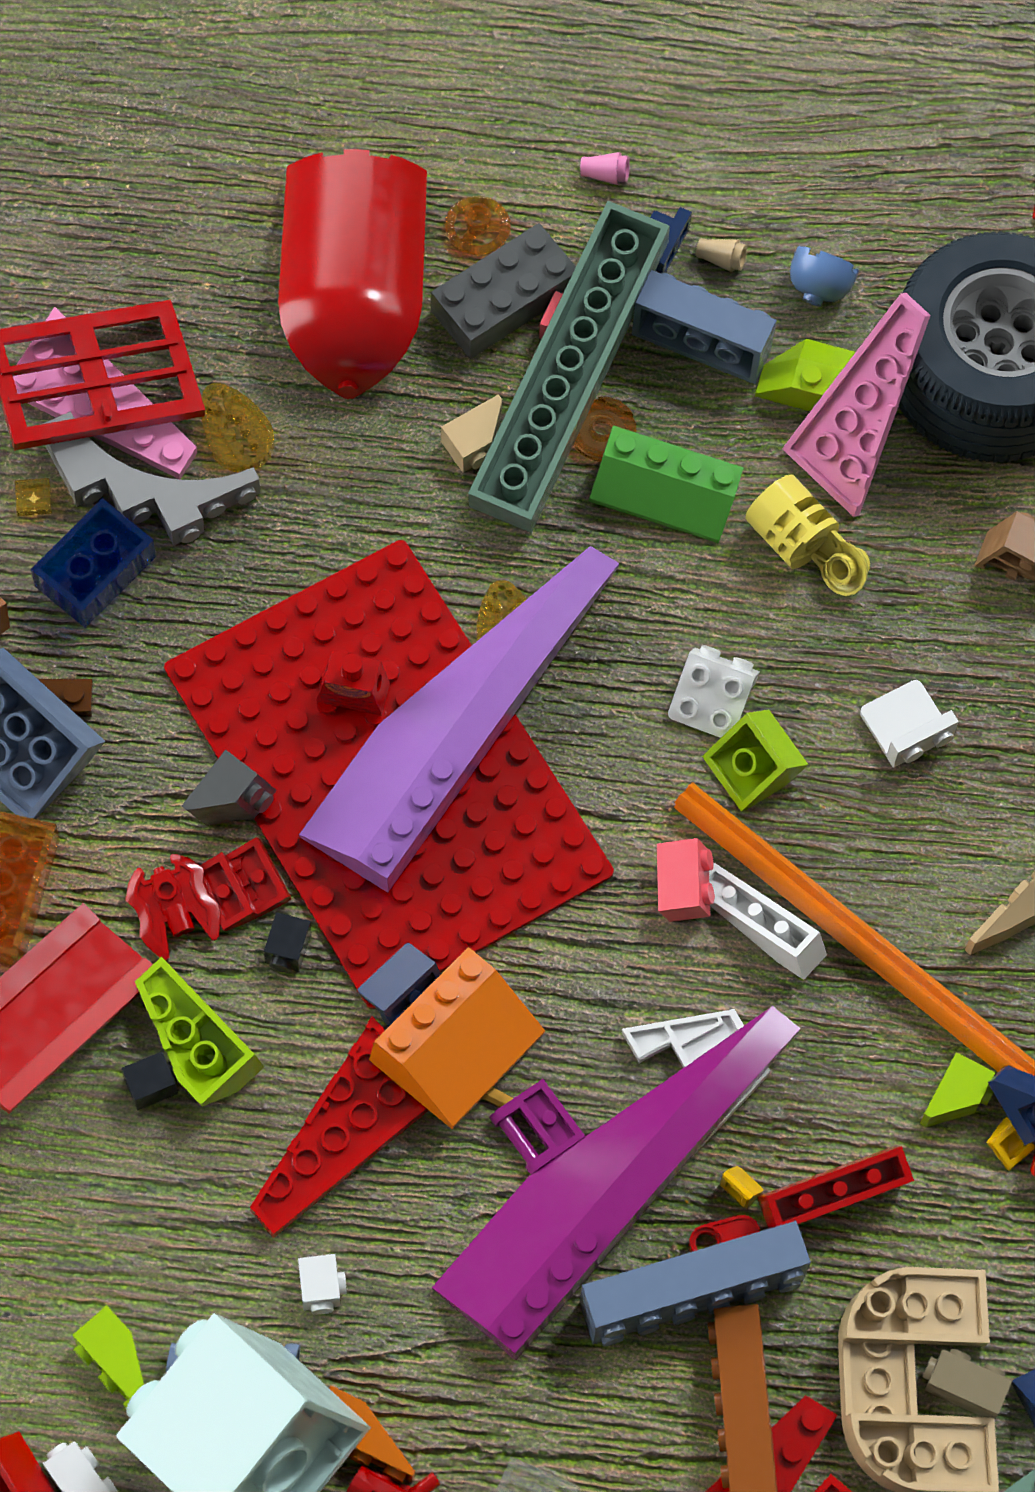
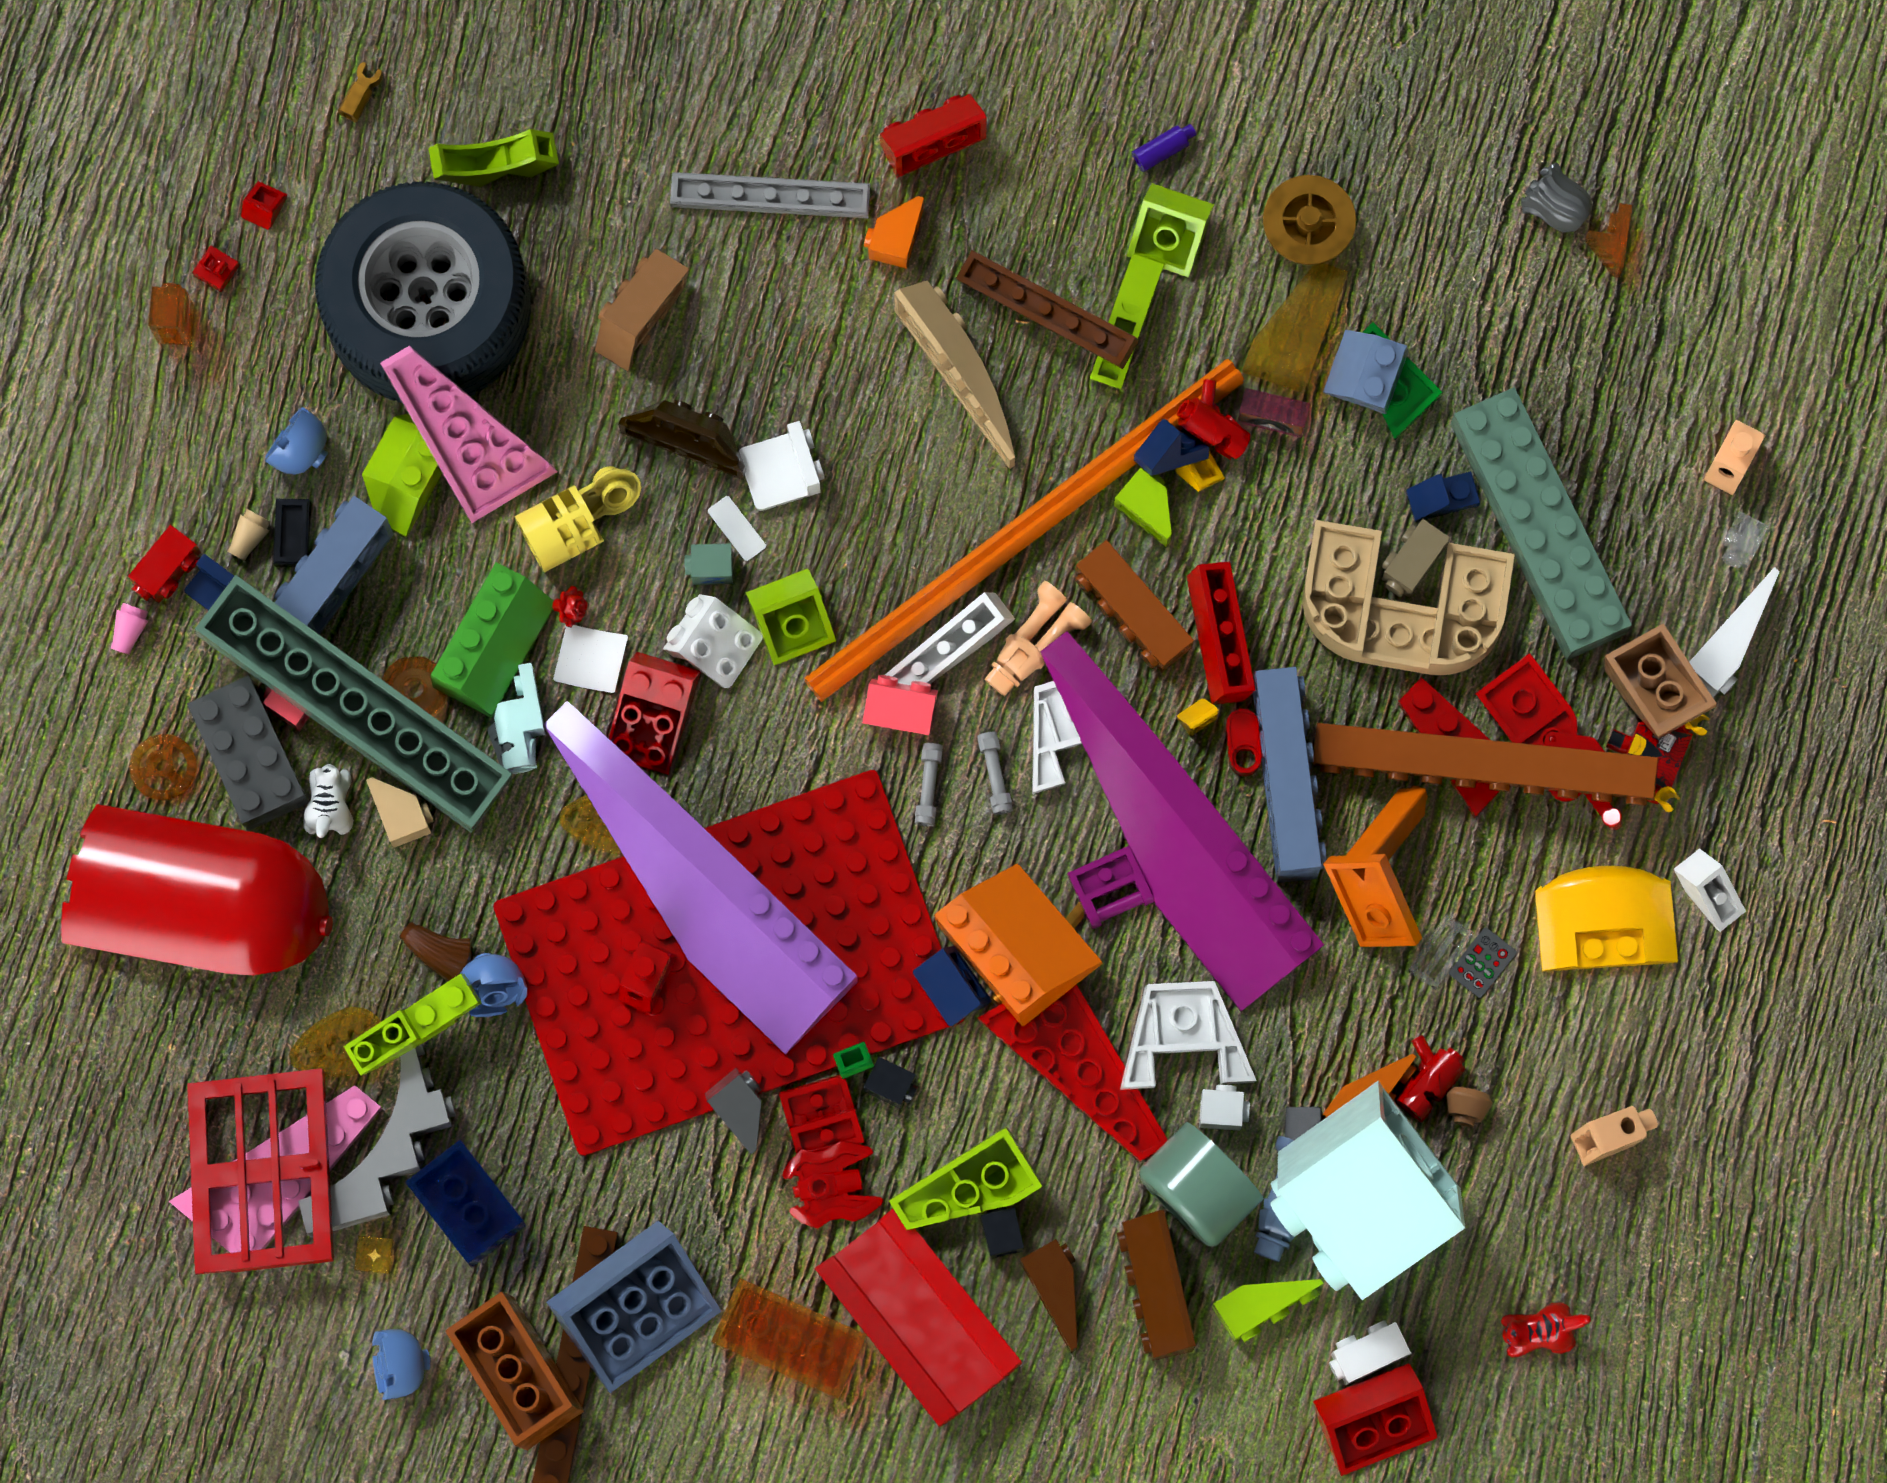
camera: 75 degrees left, 10 degrees up
none -> red brick [128,524,201,604]
none -> clear orange brick [148,283,195,346]
none -> red tile [192,245,240,292]
none -> black tile [273,499,311,567]
none -> white animal [303,764,354,838]
none -> lime slope [343,973,482,1076]
none -> reddish brown piece [400,922,473,982]
none -> medium blue cylinder [461,953,527,1017]
none -> light aqua plate [487,663,546,774]
none -> red plant [552,586,588,628]
none -> white sticker [553,625,628,693]
none -> red slope [608,652,701,775]
none -> dark brown wedge [618,400,746,480]
none -> sand green brick [685,543,733,585]
none -> white sticker [708,496,766,561]
none -> green slope [833,1042,874,1079]
none -> light grey bar [914,743,943,827]
none -> light grey bar [977,731,1013,815]
none -> light nougat piece [984,580,1093,697]
none -> reddish brown slope [1020,1239,1077,1353]
none -> dark orange brick [1075,540,1194,673]
none -> reddish brown slope [1116,1209,1196,1361]
none -> white wing [1120,981,1257,1090]
none -> sand green piece [1139,1122,1264,1247]
none -> slope [1284,1107,1322,1140]
none -> orange piece [1323,786,1428,947]

